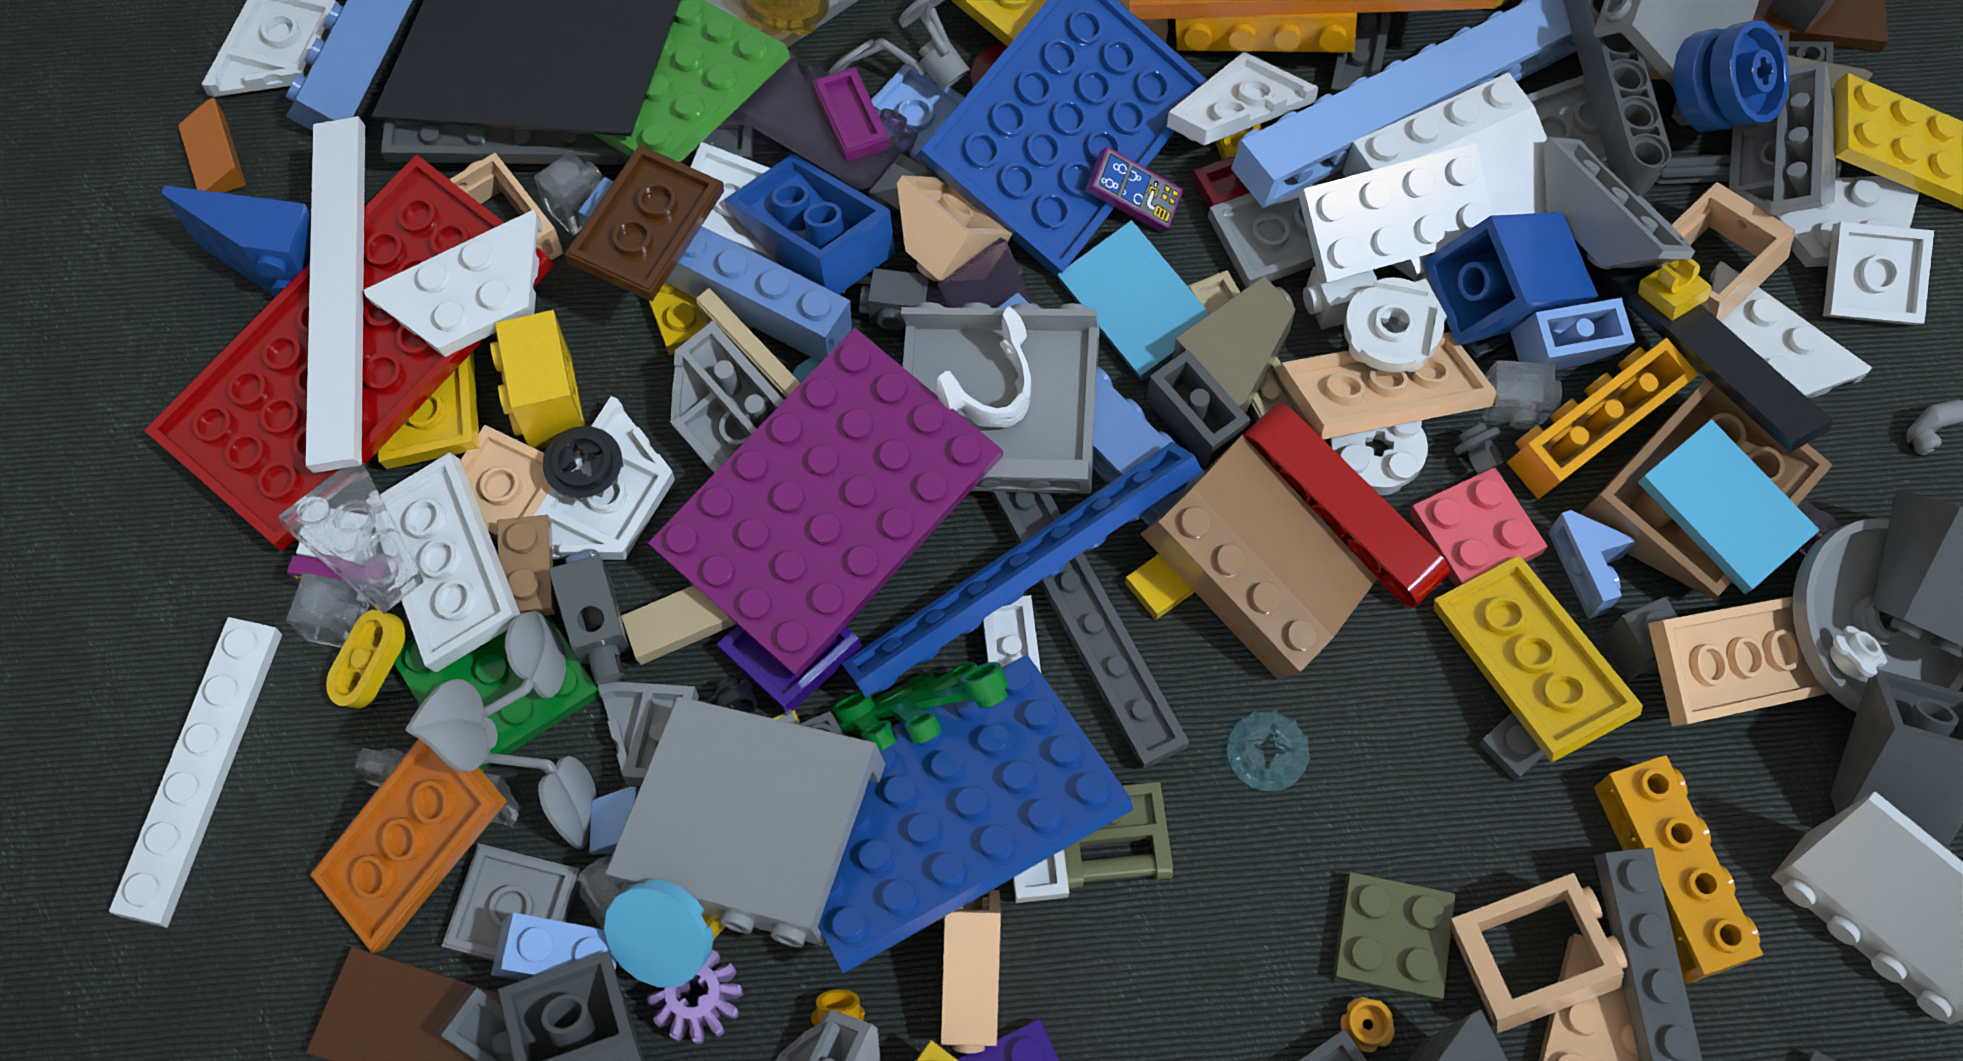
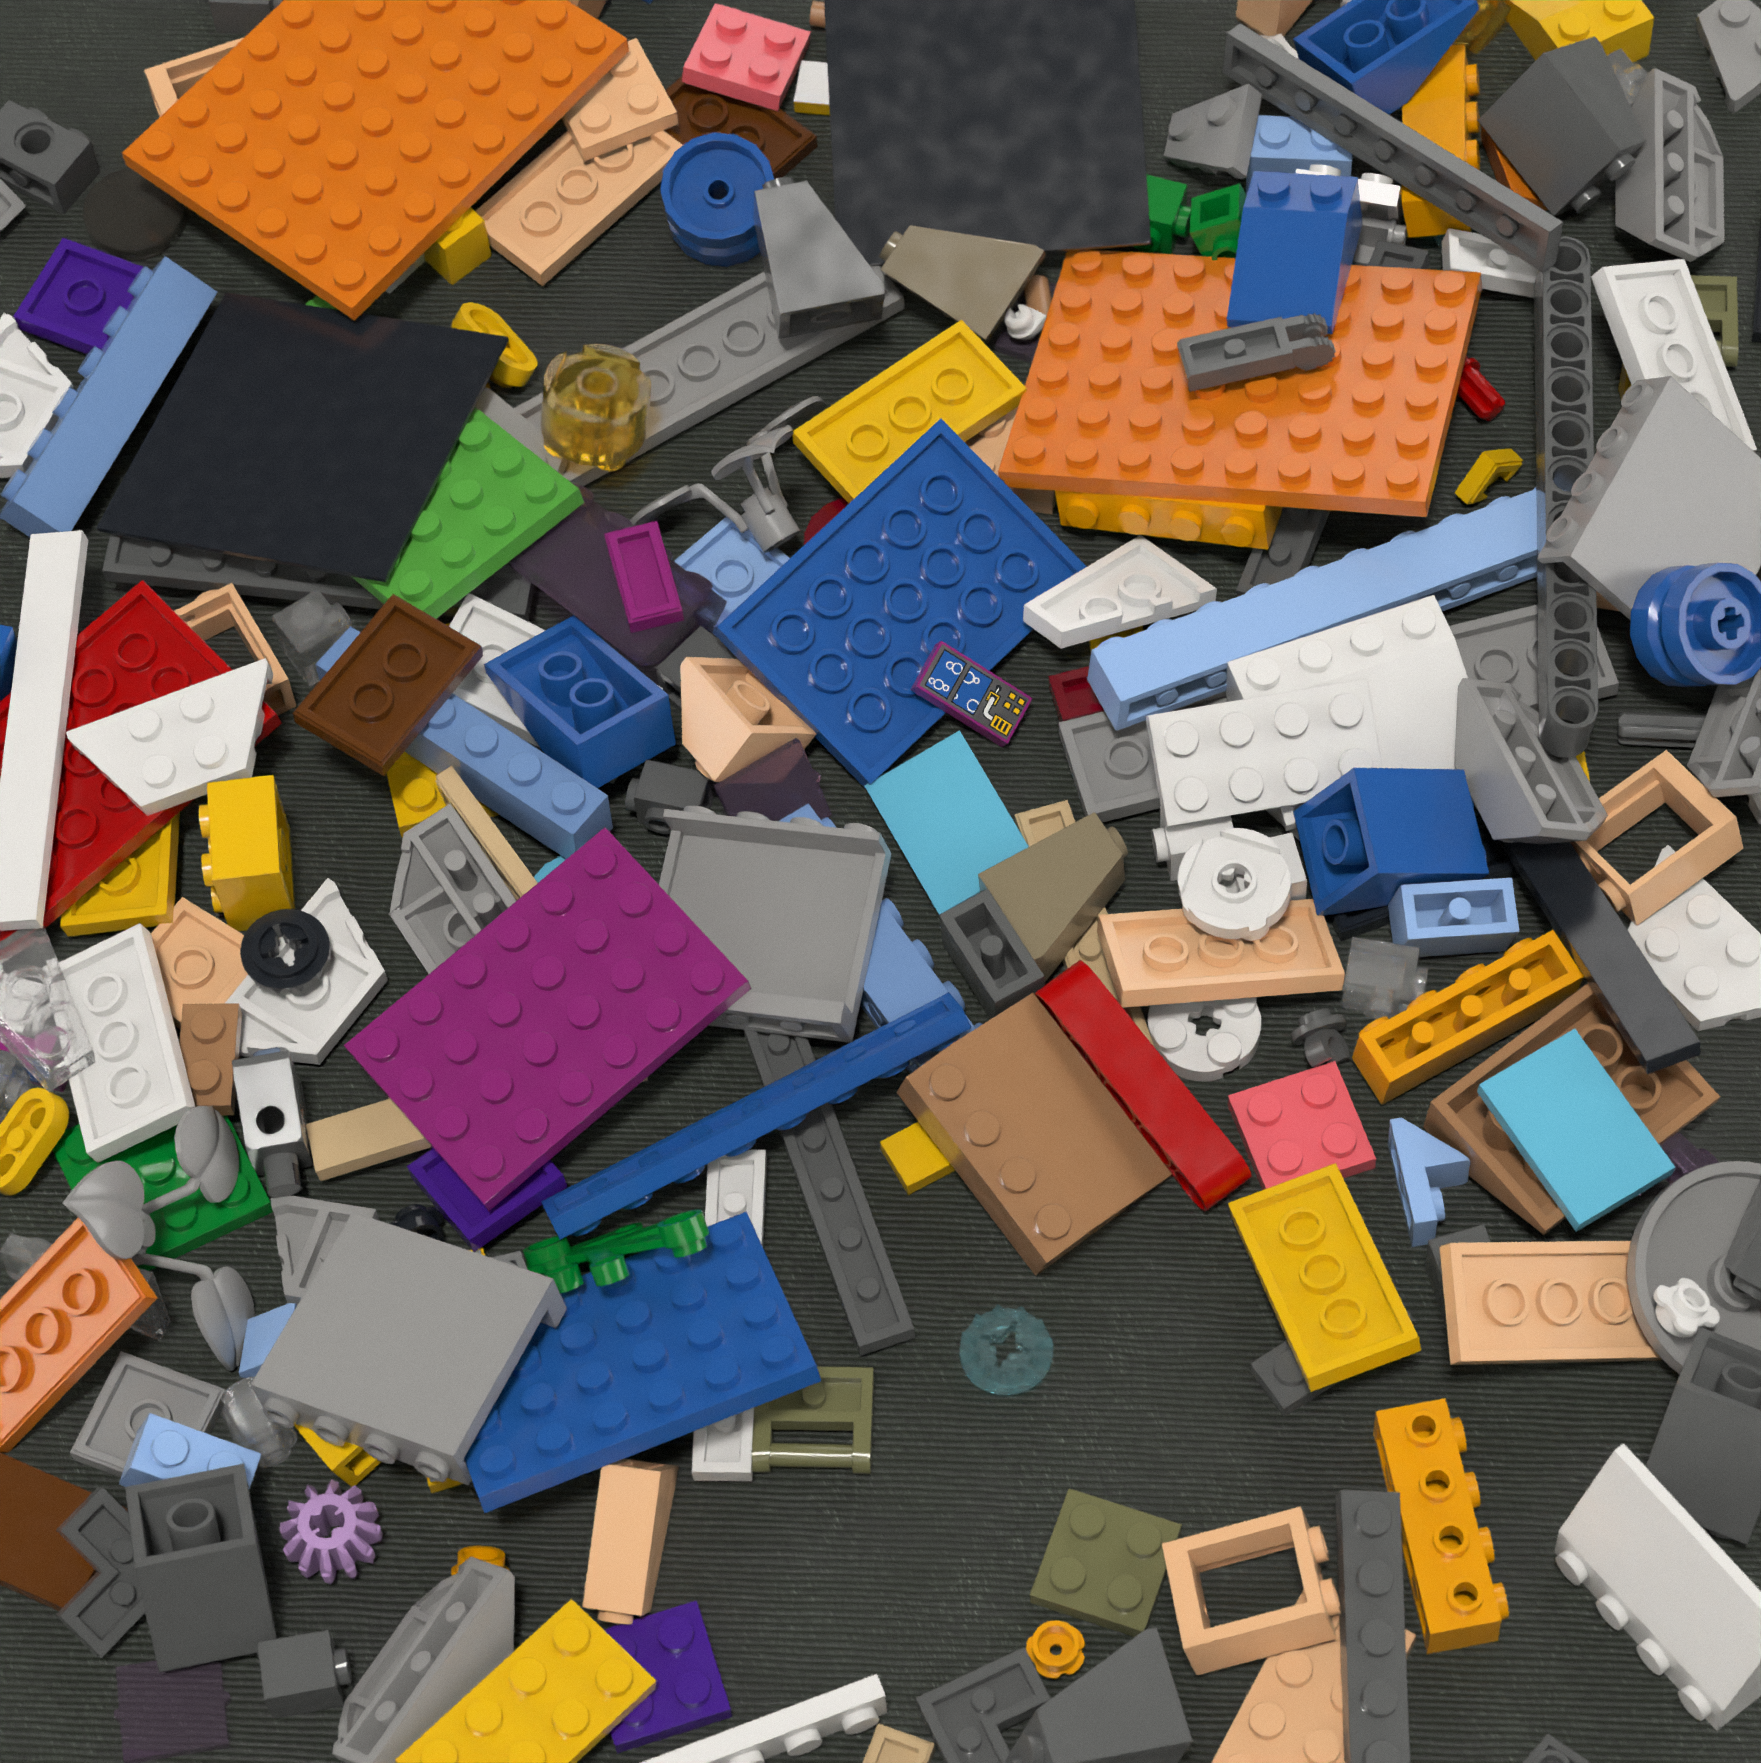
camera: 15 degrees right, 5 degrees down
medium azure tile [604,879,714,987] -> none
white helmet [936,306,1031,428] -> none
yellow tile [1638,259,1712,321] -> none

